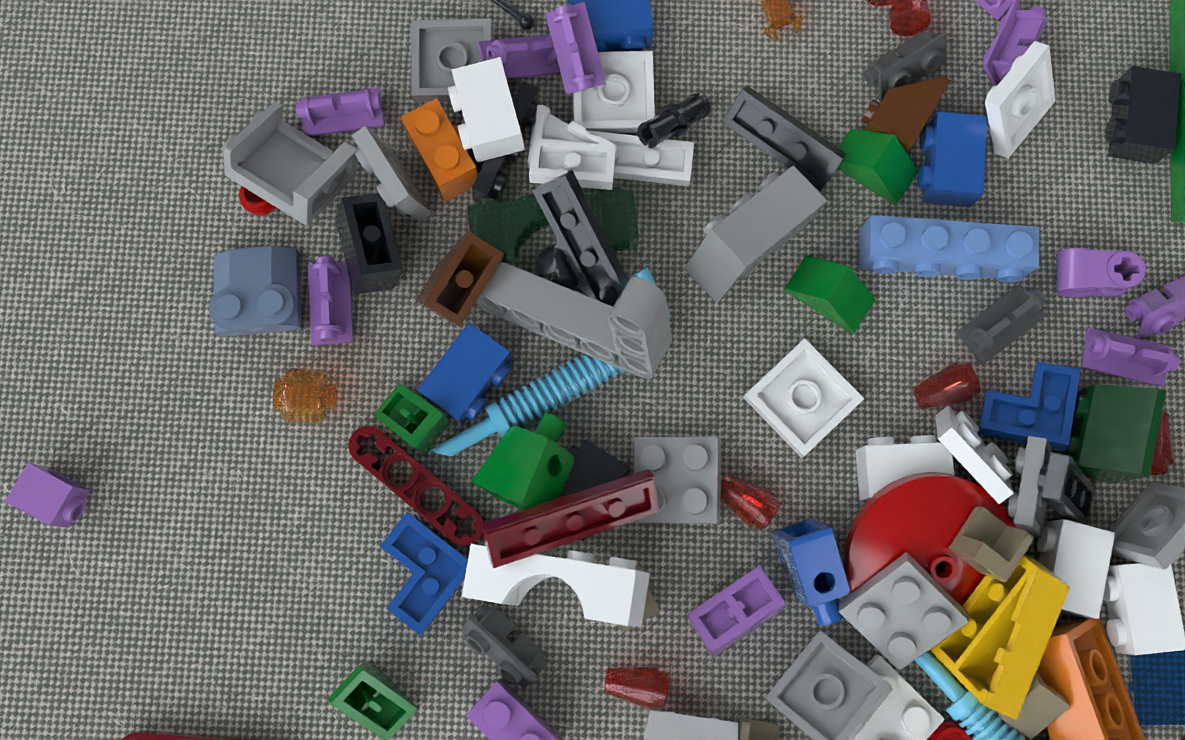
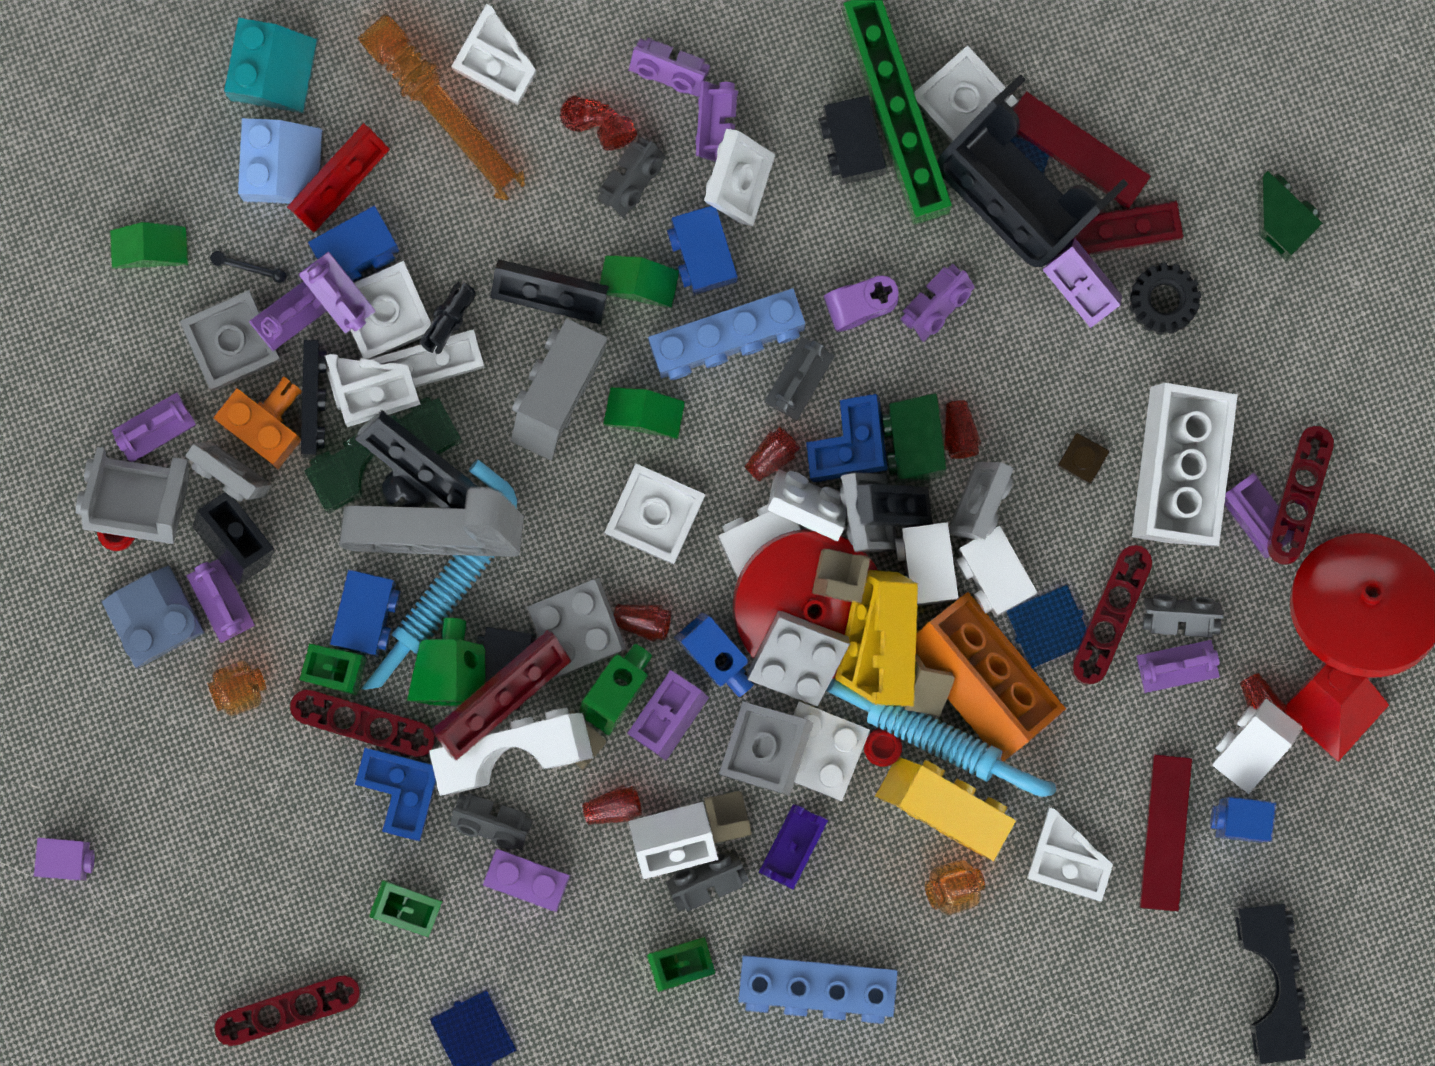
camera: 20 degrees left, 5 degrees up
reddish brown slope [415,231,504,326] -> none
white brick [448,57,525,162] -> none
reddish brown slope [860,76,951,153] -> none
medium lavender hinge [1080,327,1180,387] -> none
none -> green torso [579,644,653,736]

